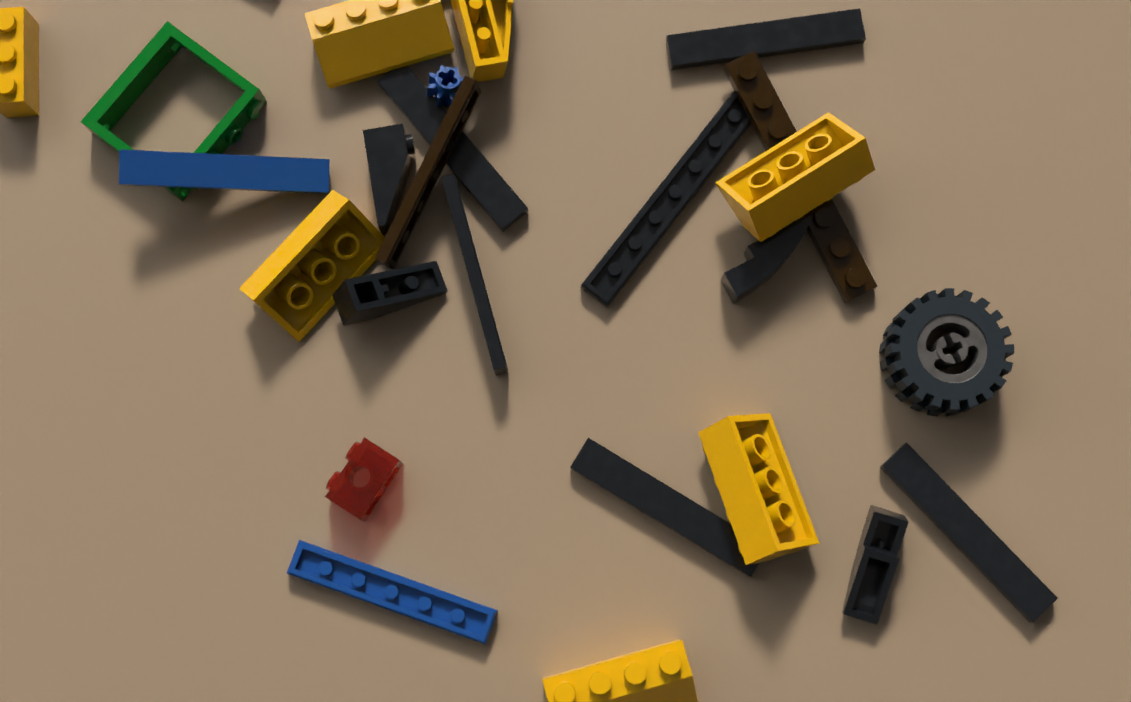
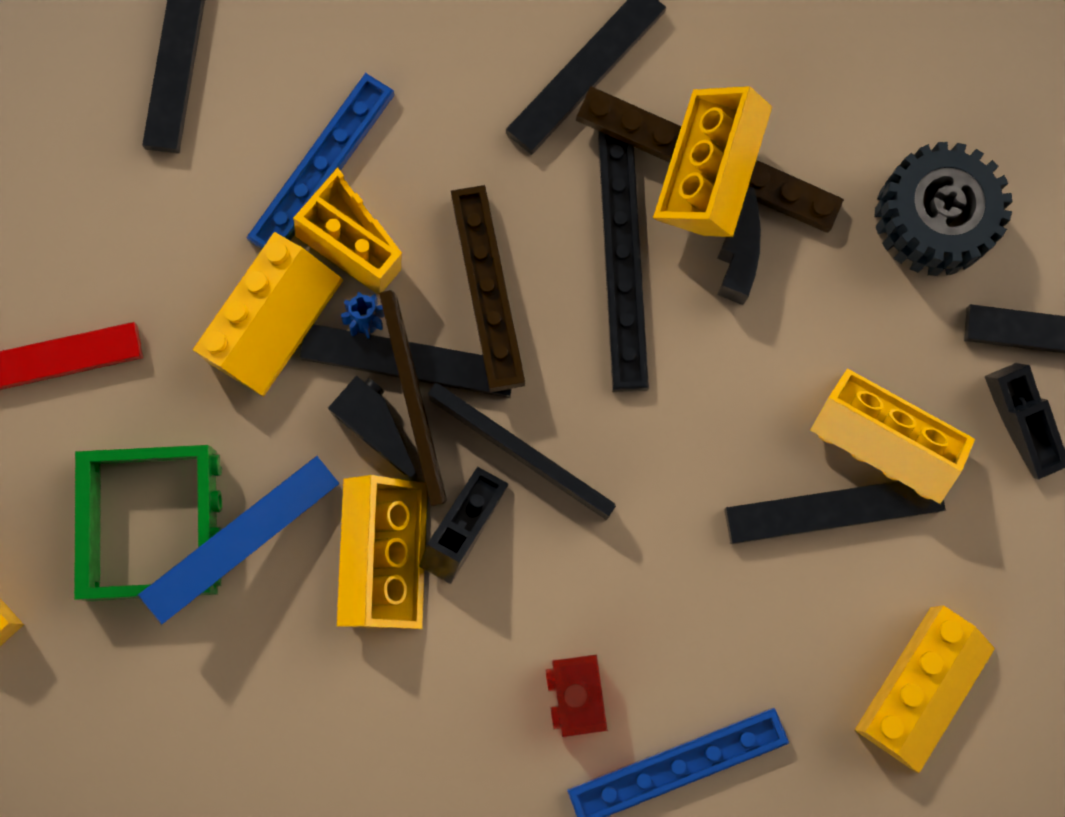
camera: 45 degrees left, 0 degrees up
none -> dark brown plate [451,185,525,393]

